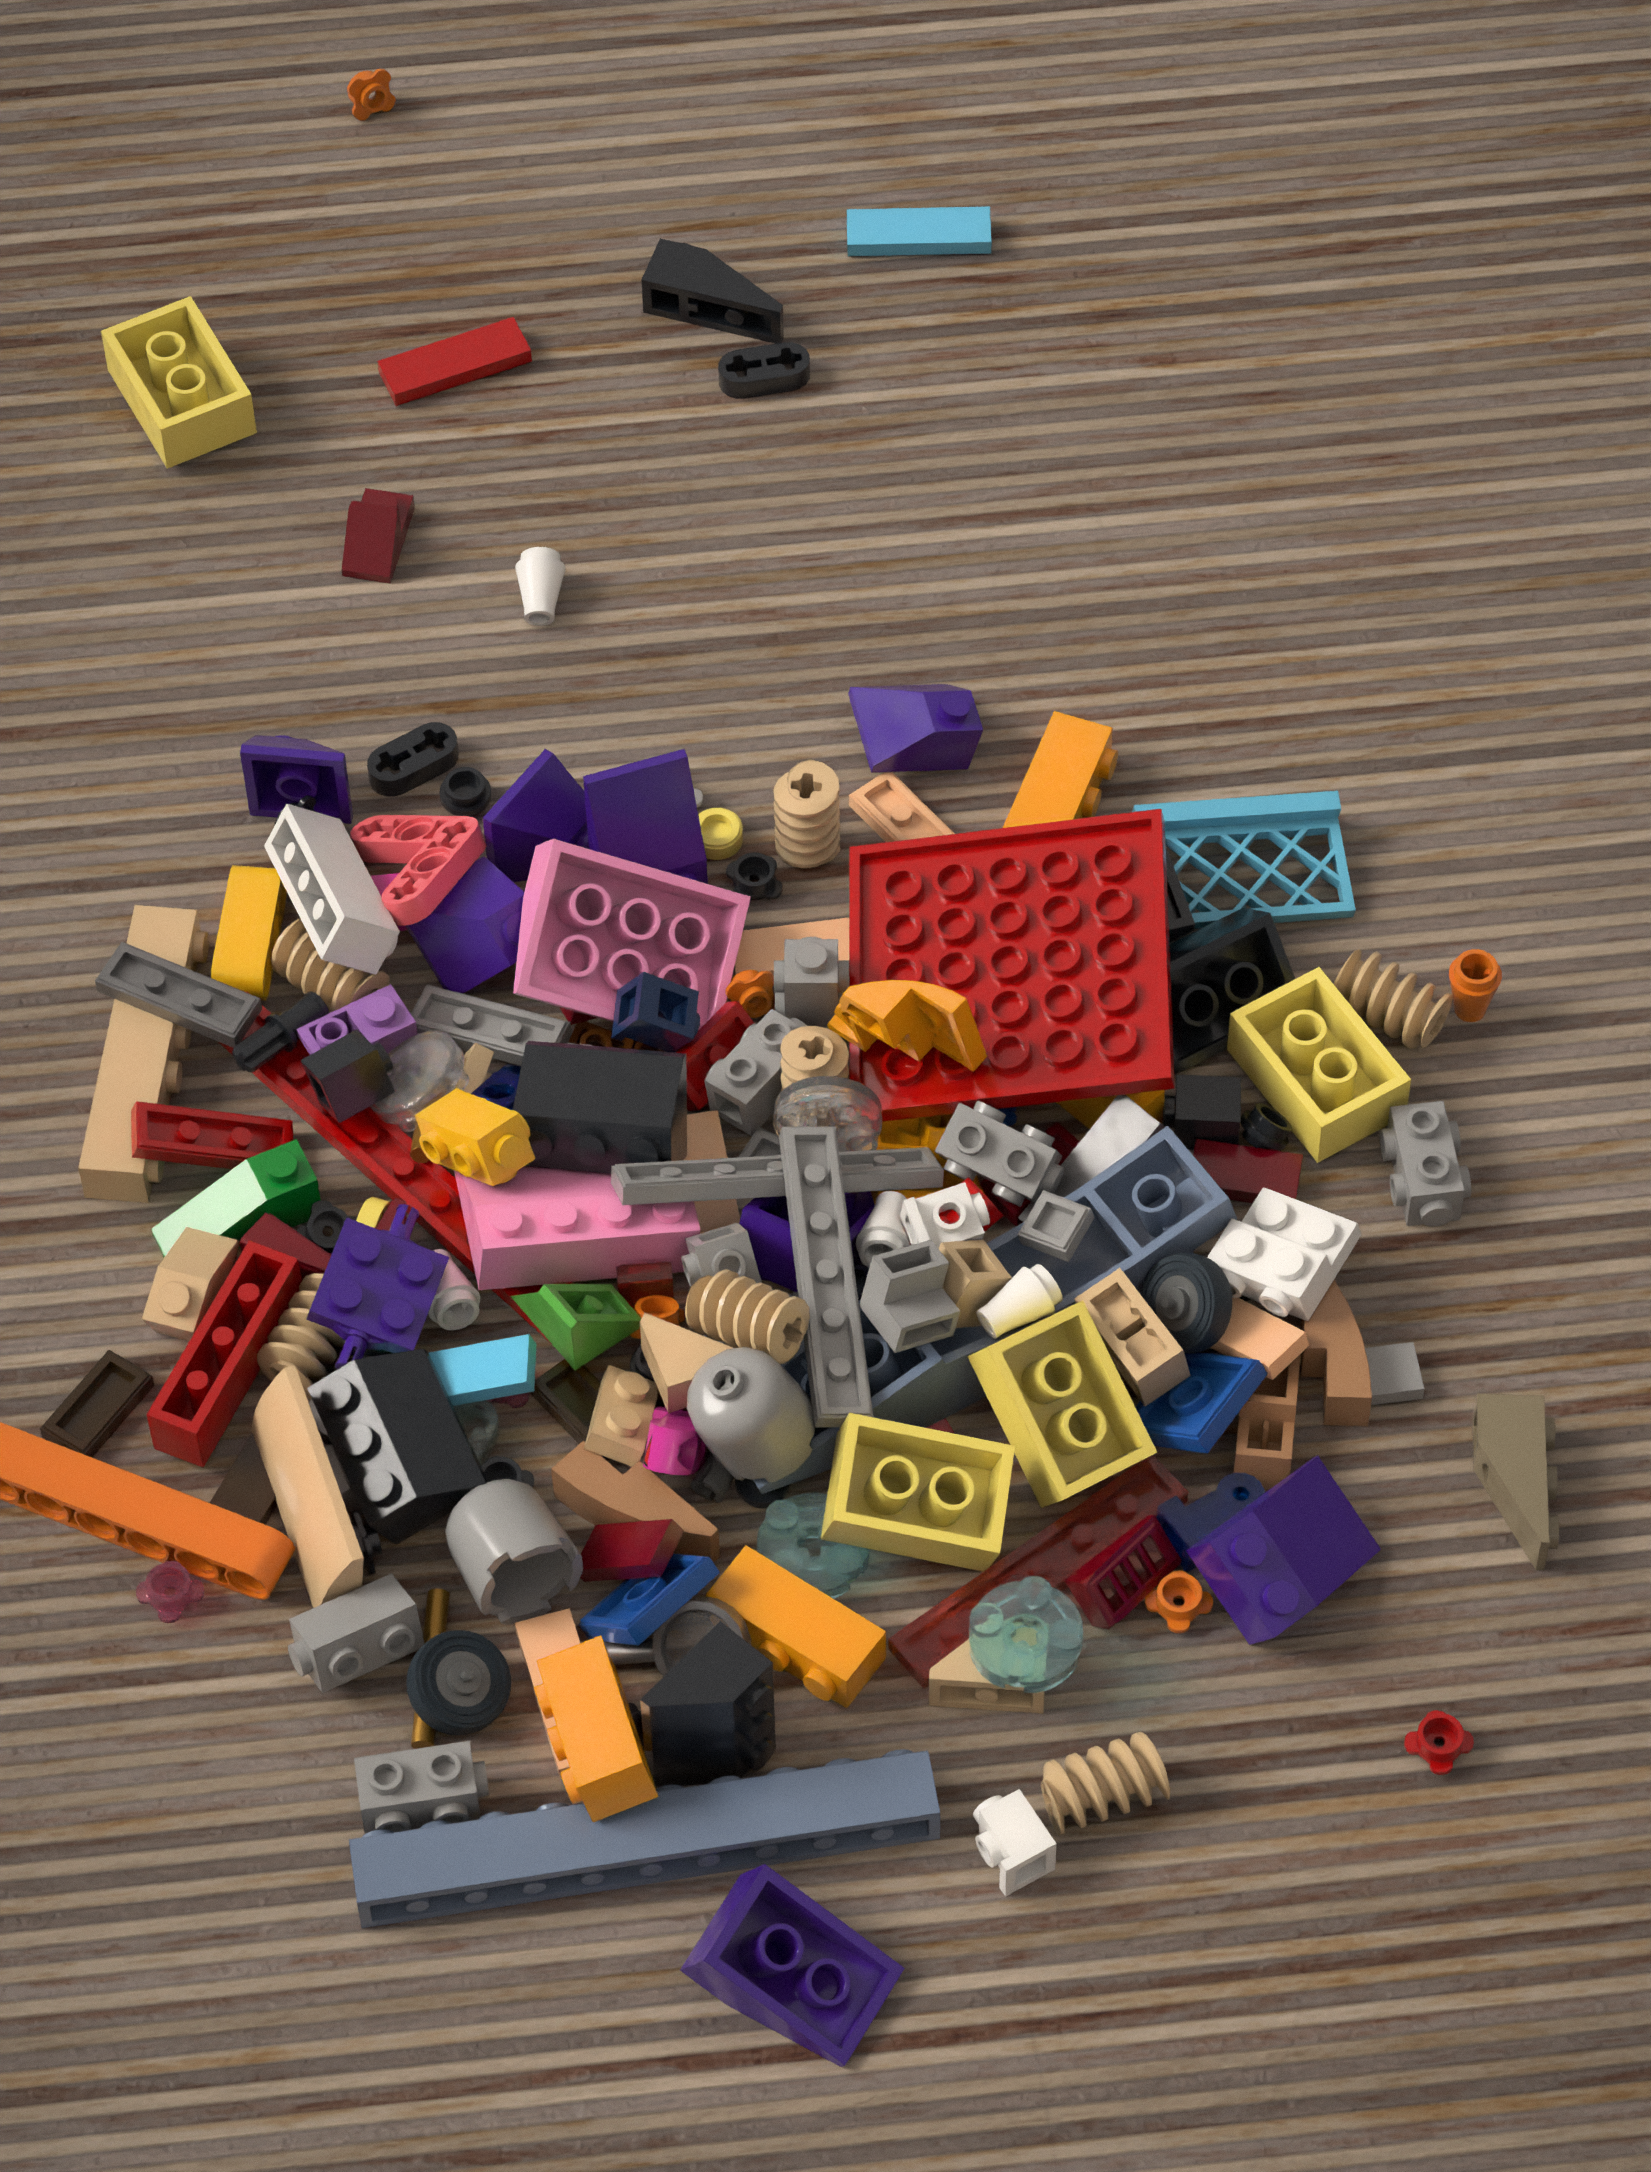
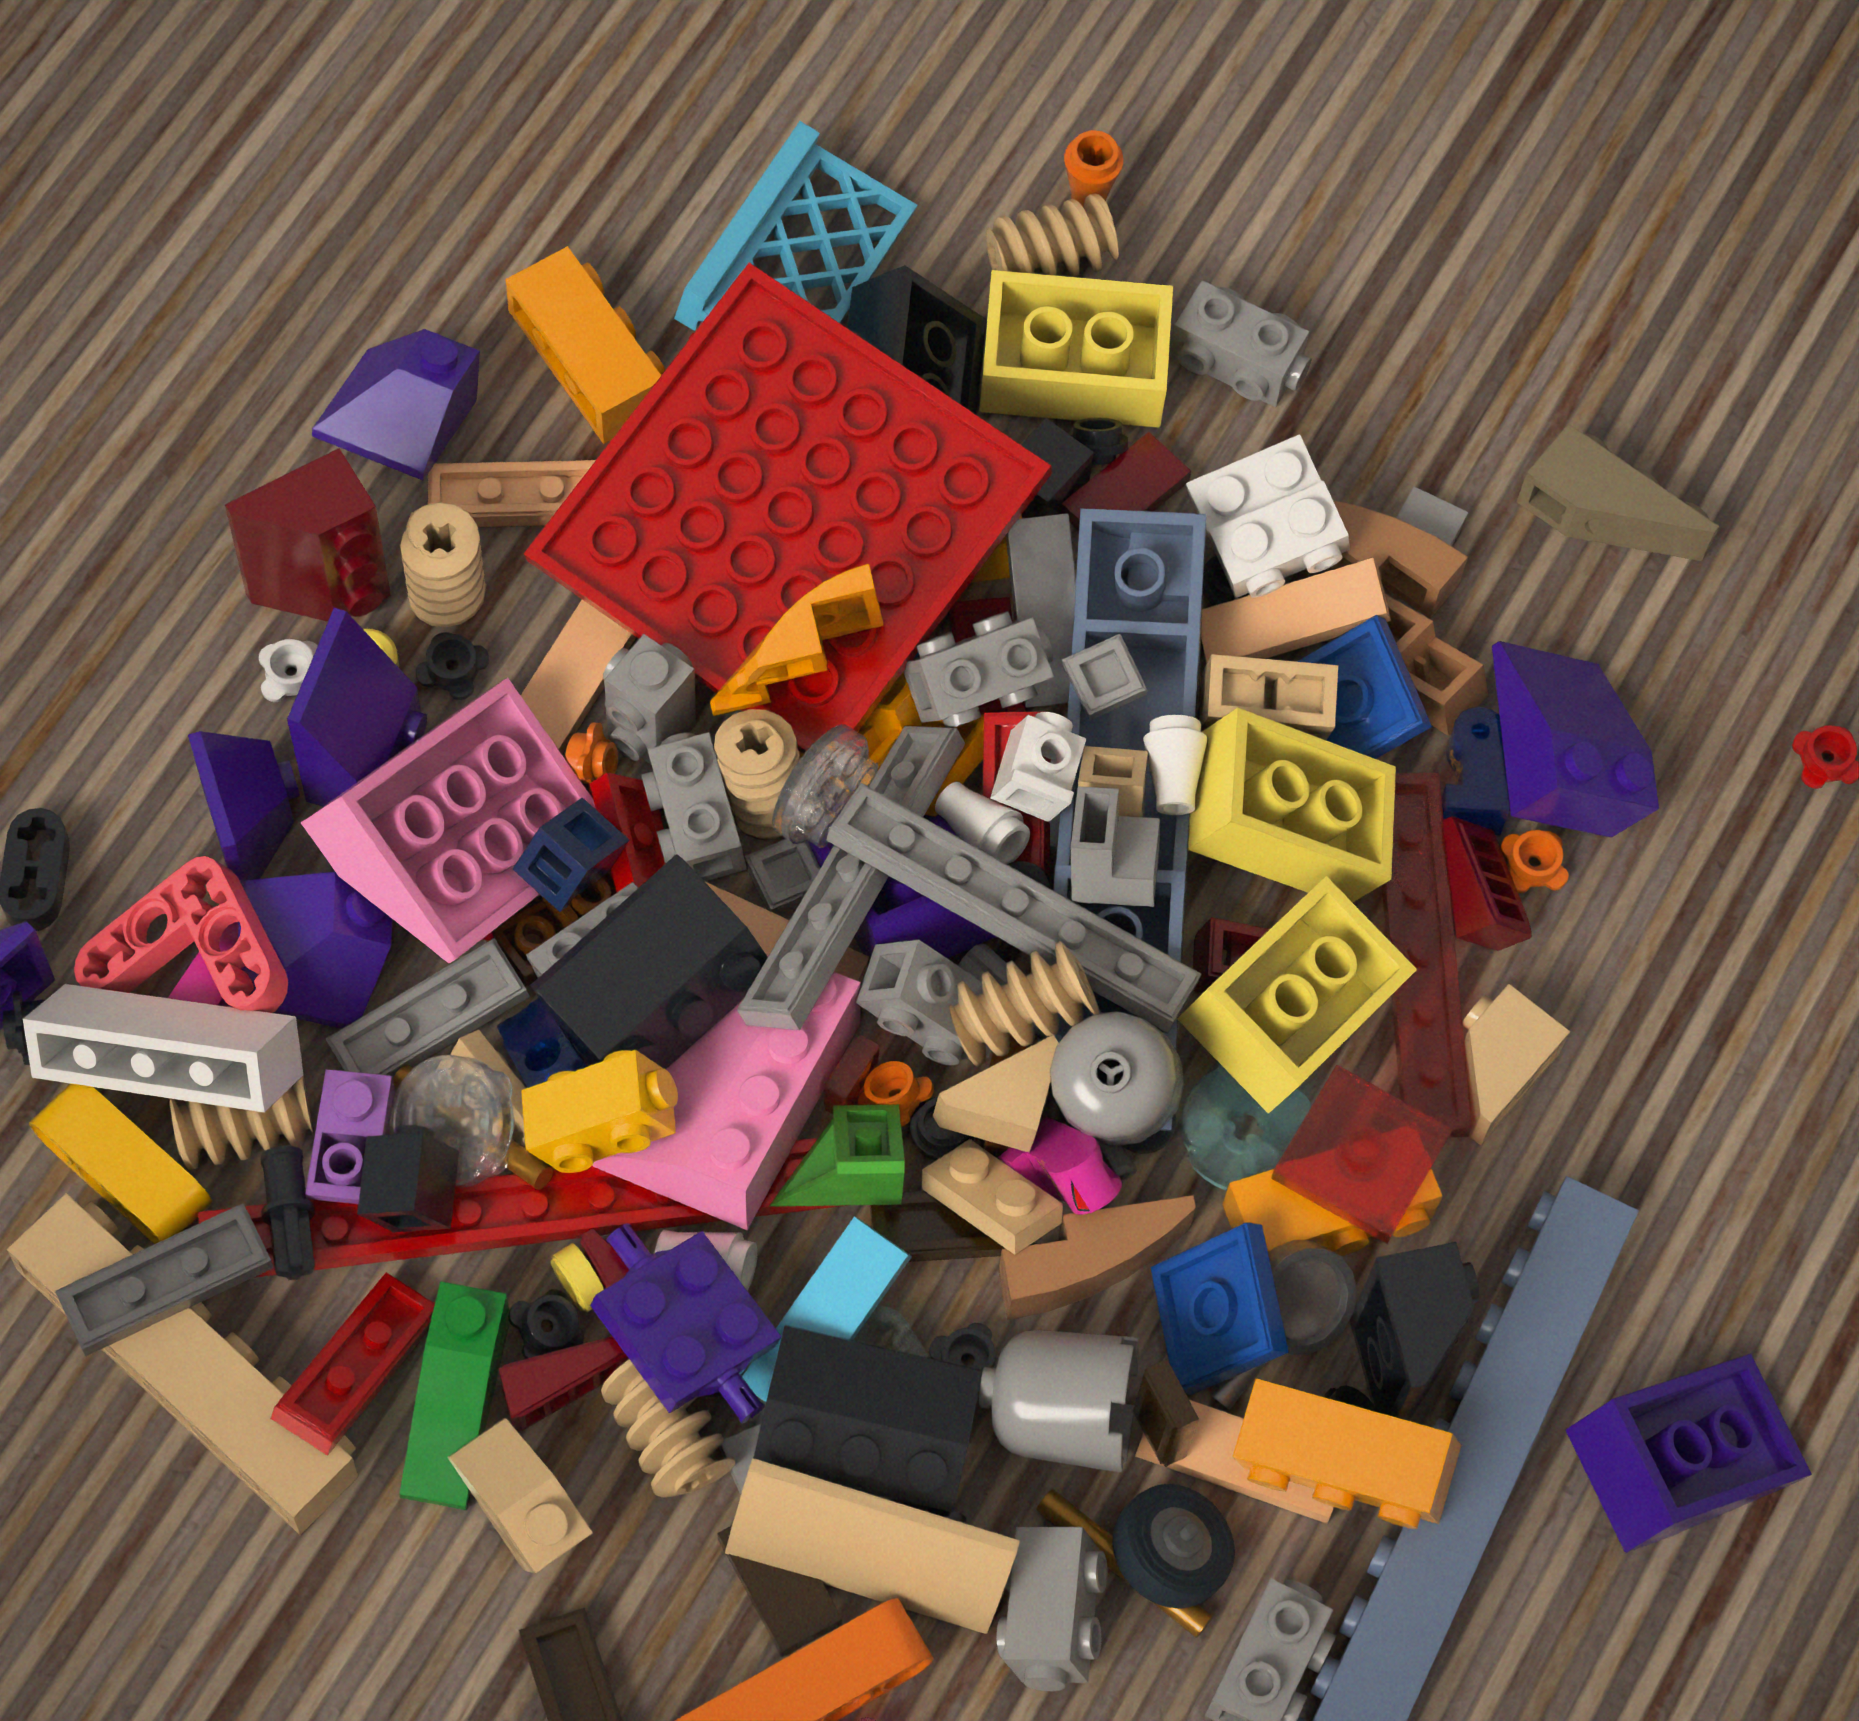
camera: 60 degrees left, 10 degrees up
red brick [146,1240,302,1468] -> none
black plate [440,767,491,816] -> none
dark red tile [580,1519,684,1582] -> none
clear light blue plate [969,1576,1083,1693] -> none
white brick [973,1789,1057,1897] -> none
tan piece [1041,1732,1170,1836] -> none
black wheel [1140,1253,1232,1354] -> none
none -> dark red slope [225,448,391,622]
none -> dark brown tile [1133,1359,1199,1467]
none -> clear red plate [1271,1065,1453,1244]

